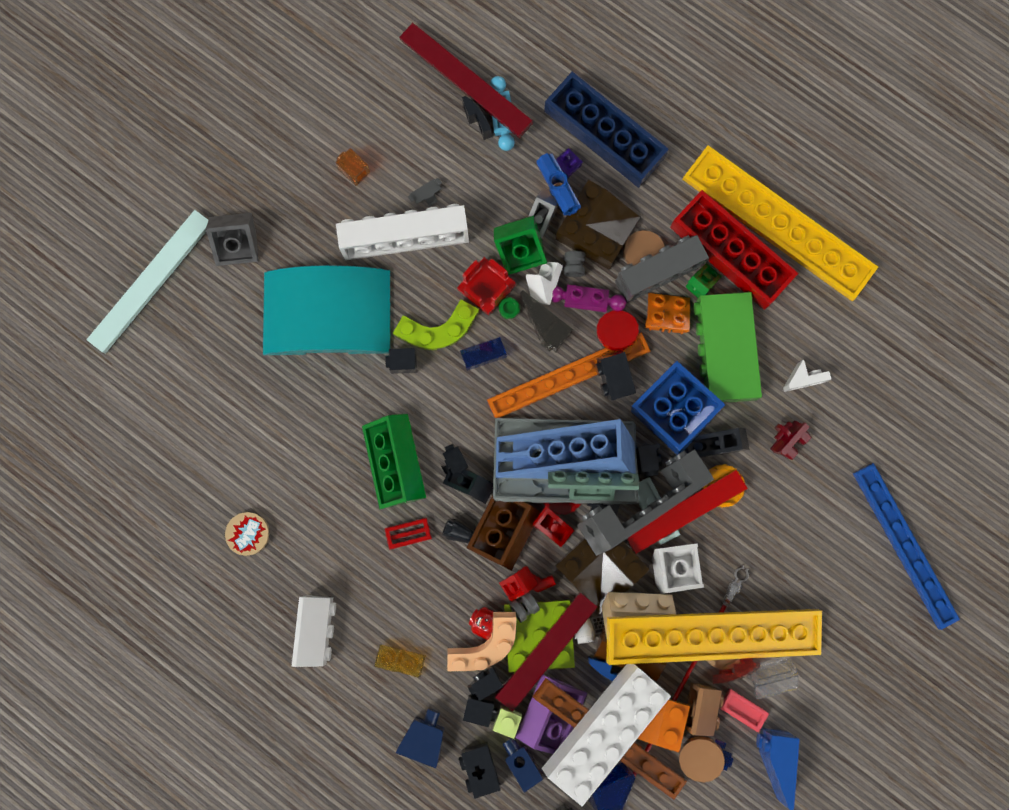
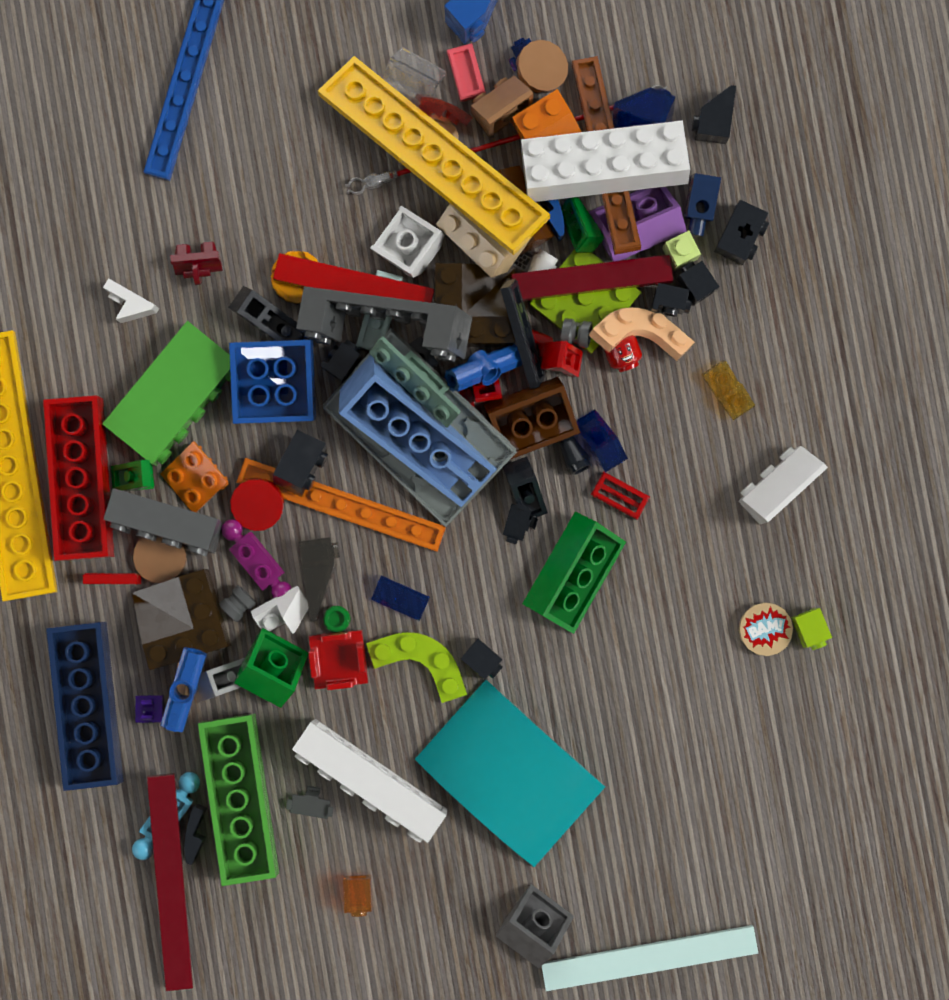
camera: 135 degrees left, 5 degrees up
dark blue torso [396,708,444,768] -> none
none -> red tile [83,573,142,584]
none -> bright green brick [198,713,279,886]
none -> blue piece [444,344,522,392]
none -> black tile [500,279,545,389]
none -> green slope [561,197,604,253]
none -> clear blue slope [576,409,628,473]
none -> lime brick [791,608,832,651]

